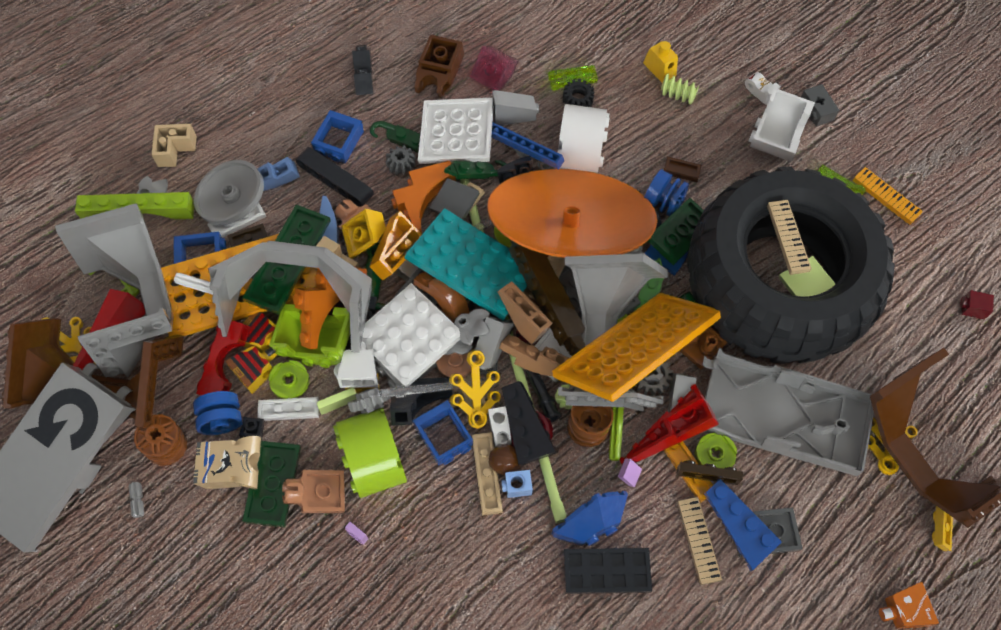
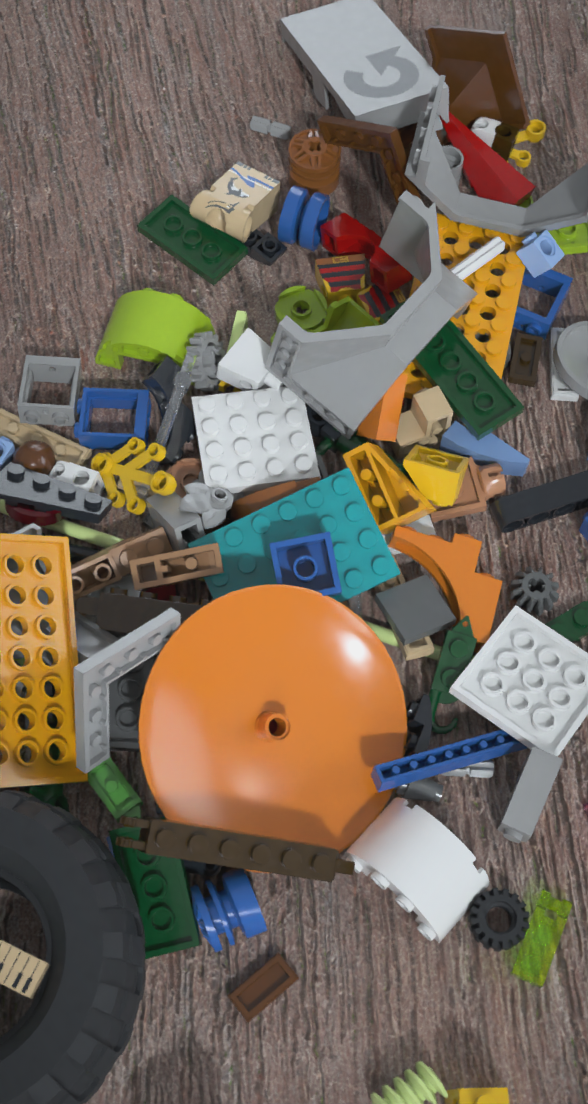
camera: 125 degrees right, 0 degrees up
white tile [257,397,319,421] -> none
nougat plate [282,470,345,513] -> none
lavender tile [345,522,368,545] -> none
none -> light grey window [17,355,82,427]
none -> dark brown hinge [115,815,355,883]
none -> blue brick [269,531,342,597]
none -> leg [471,117,520,161]
none -> light blue brick [516,229,565,278]

